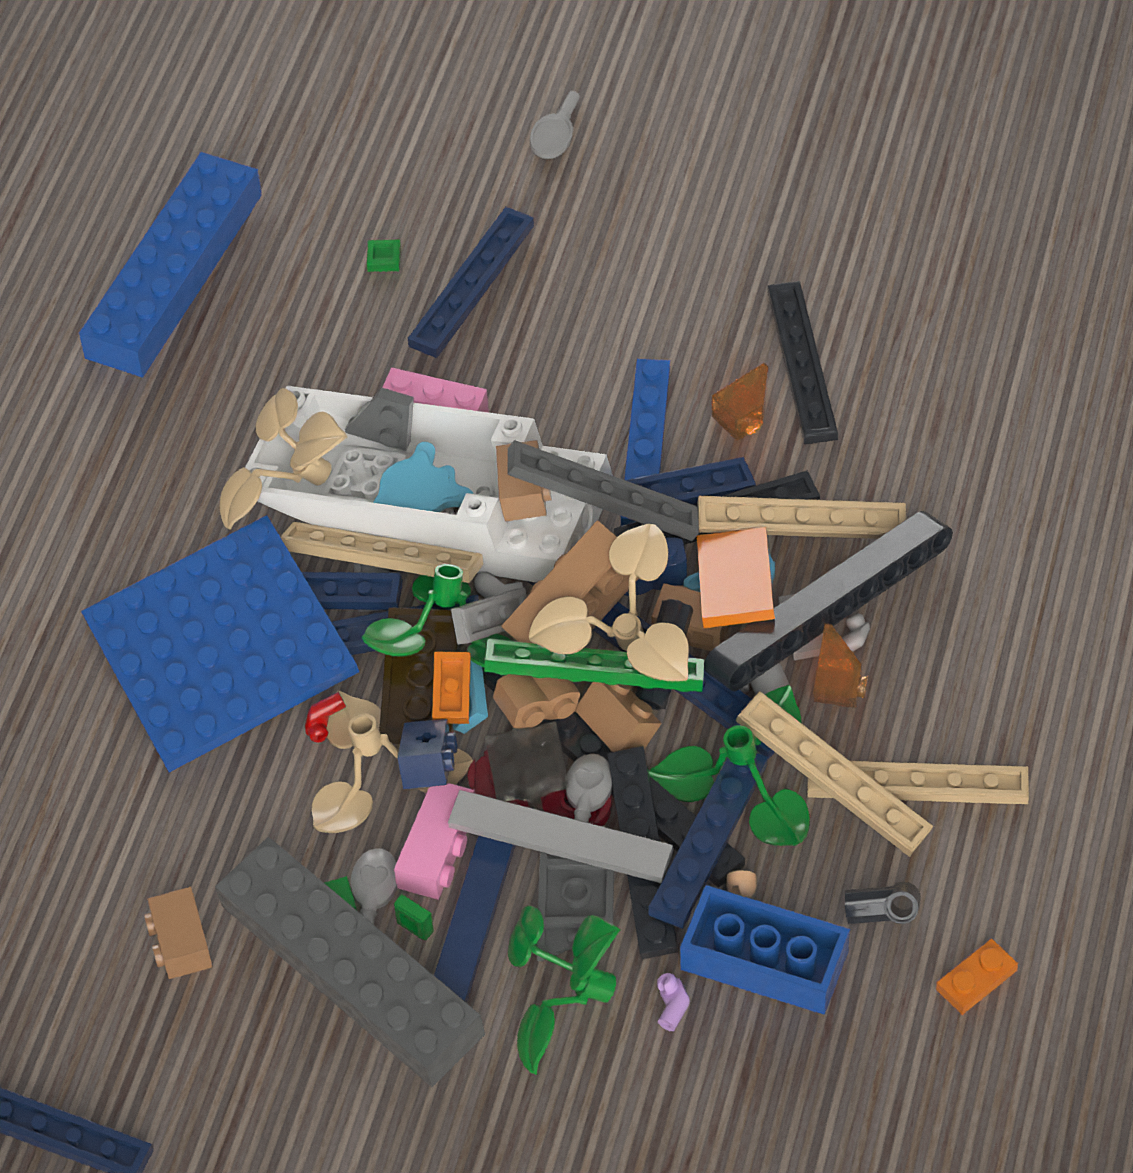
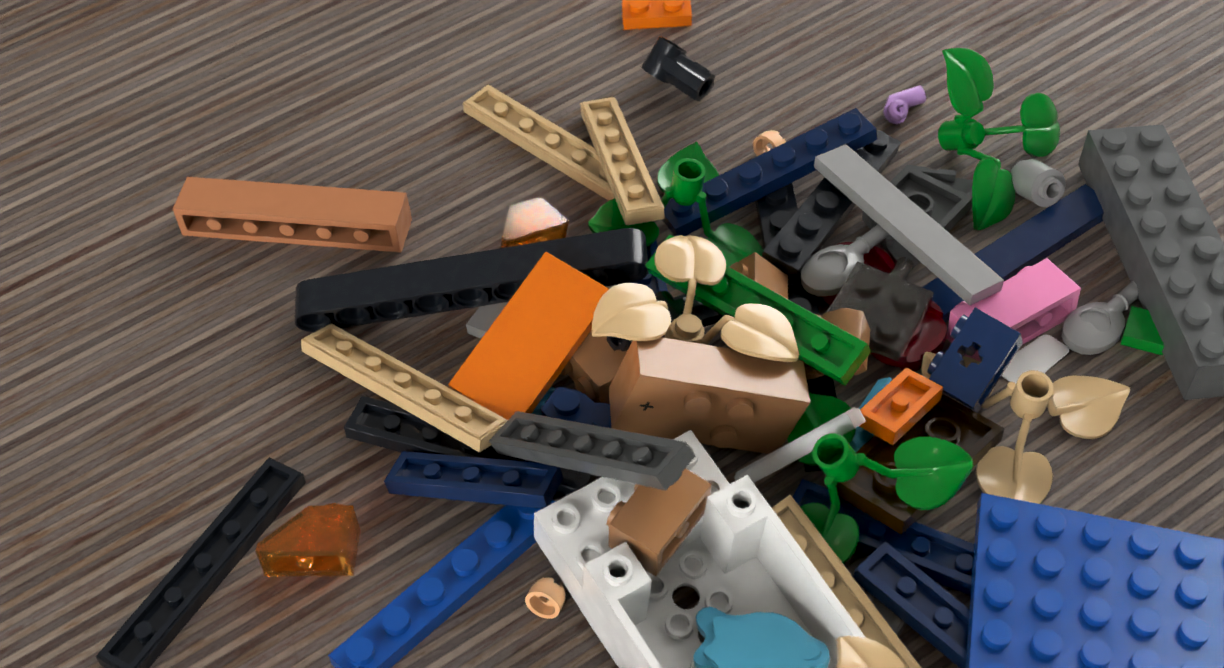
camera: 140 degrees left, 5 degrees down
red arm [304,692,346,743] -> none
green tile [394,894,434,941] -> none
blue brick [680,885,850,1015] -> none
none -> nougat brick [173,177,412,252]
none -> white sticker [1002,335,1069,384]
none -> light grey brick [1010,159,1066,207]

